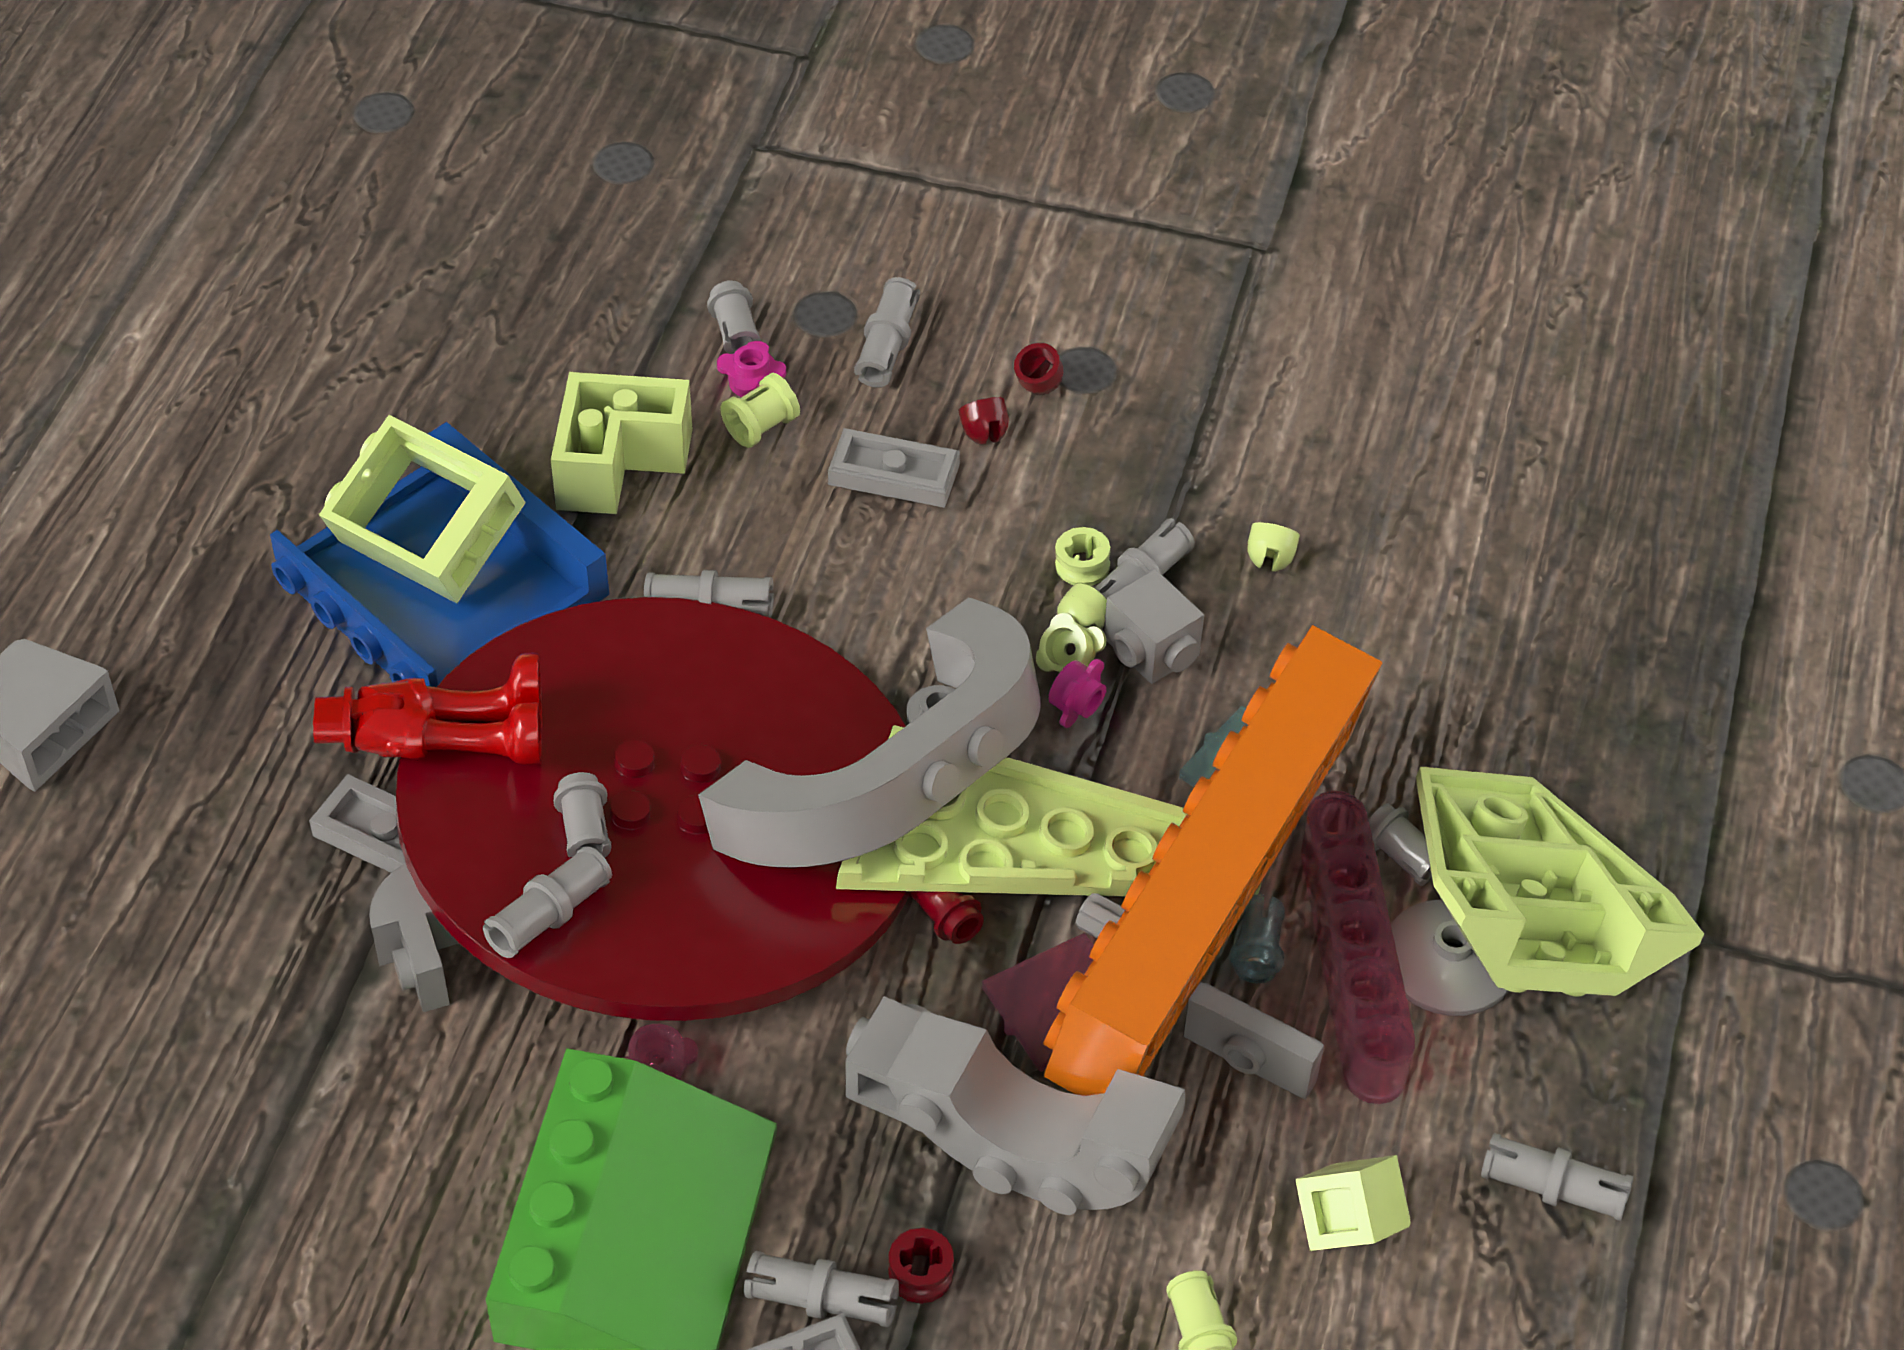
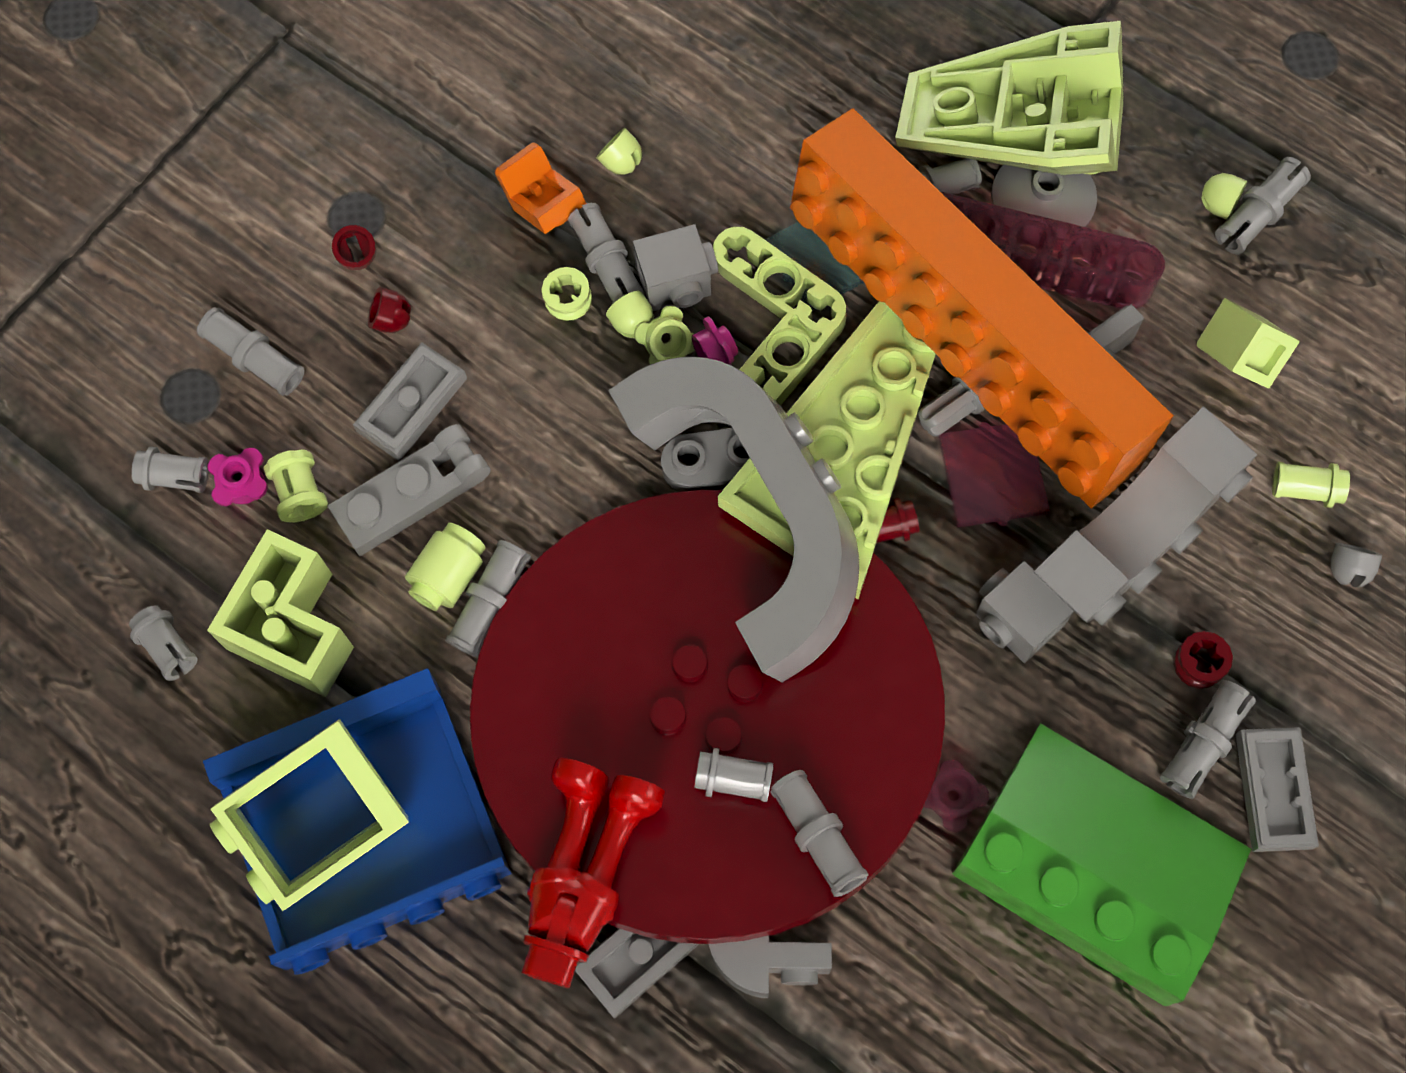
camera: 65 degrees left, 20 degrees up
none -> light grey pin [129,606,198,681]
none -> light grey plate [327,424,491,557]
none -> yellowish green brick [405,523,486,611]
none -> orange bracket [495,142,587,234]
none -> yellowish green beam [713,227,846,406]
none -> yellowish green hinge [1202,173,1247,220]

